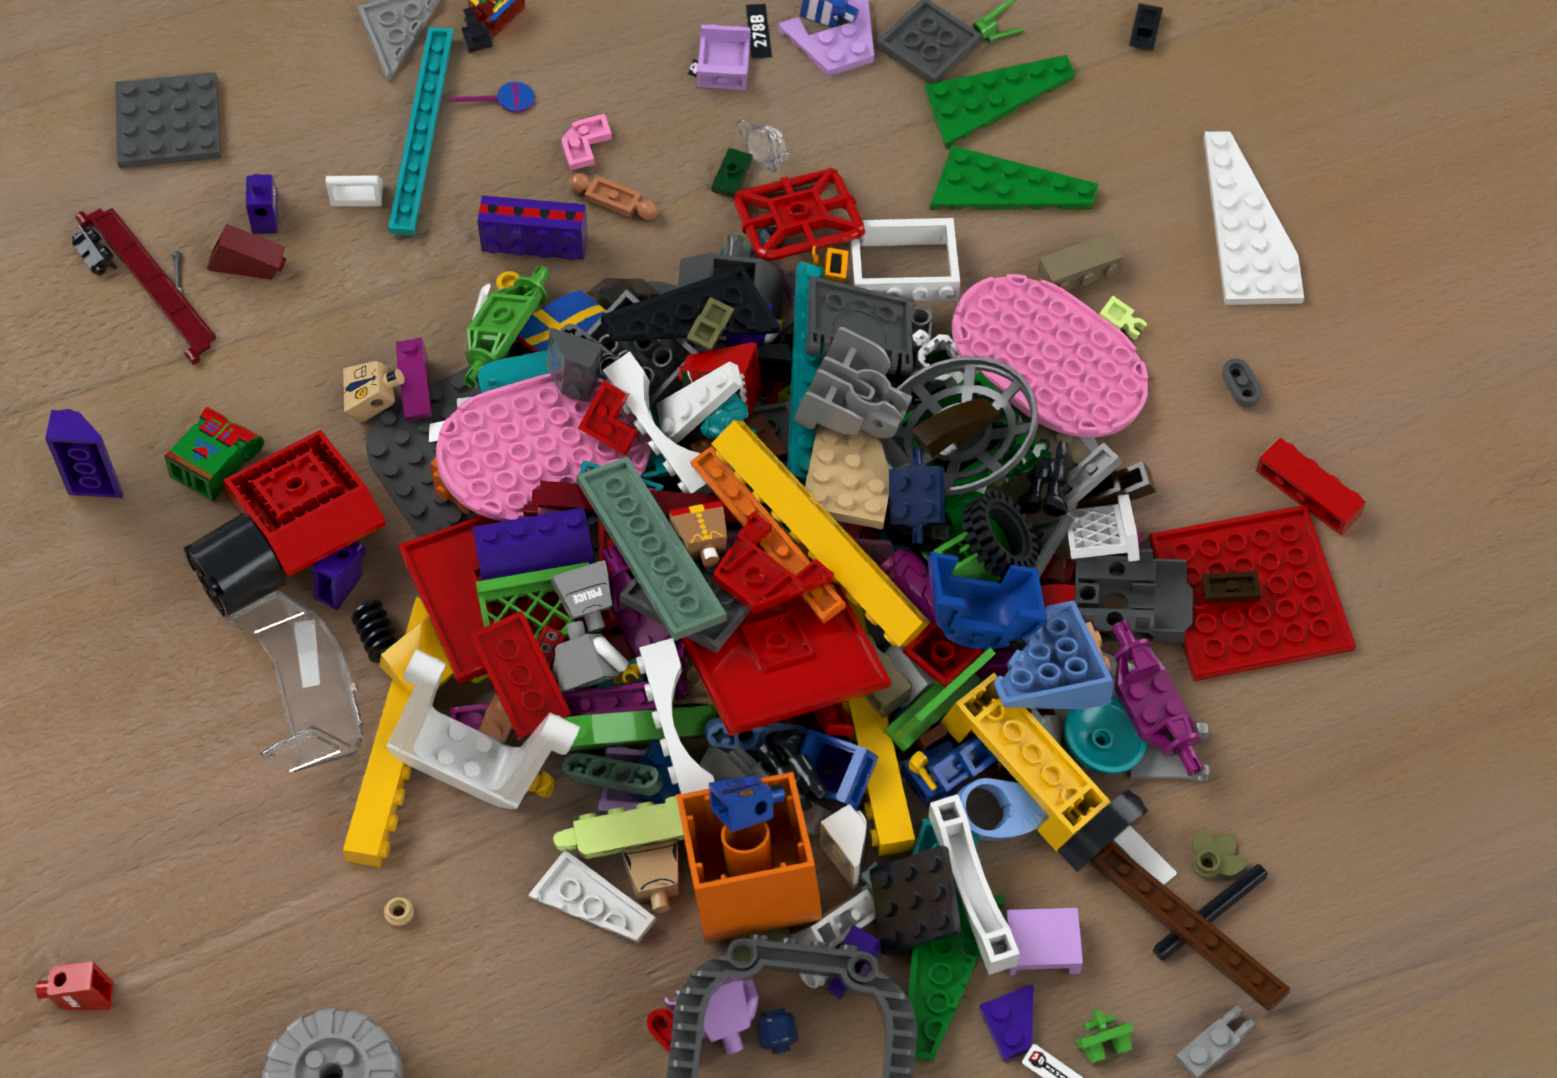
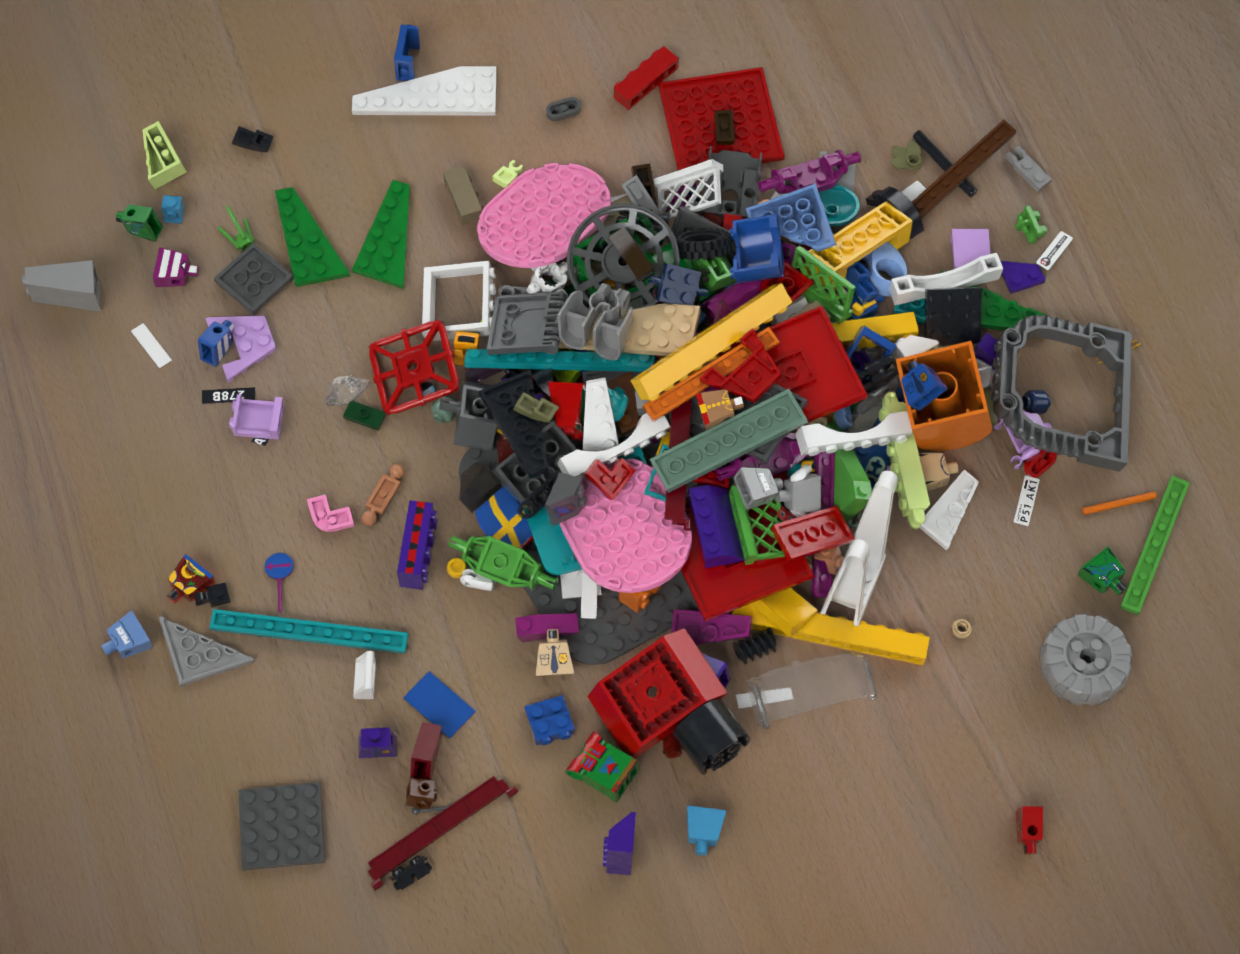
camera: 90 degrees left, 5 degrees up
none -> blue panel [394,25,420,81]
none -> blue window [403,671,476,739]
none -> reddish brown brick [406,778,437,809]
none -> blue plate [524,695,574,745]
none -> magenta wing [671,609,752,645]
none -> dark azure torso [686,805,726,856]
none -> white sticker [1014,475,1040,526]

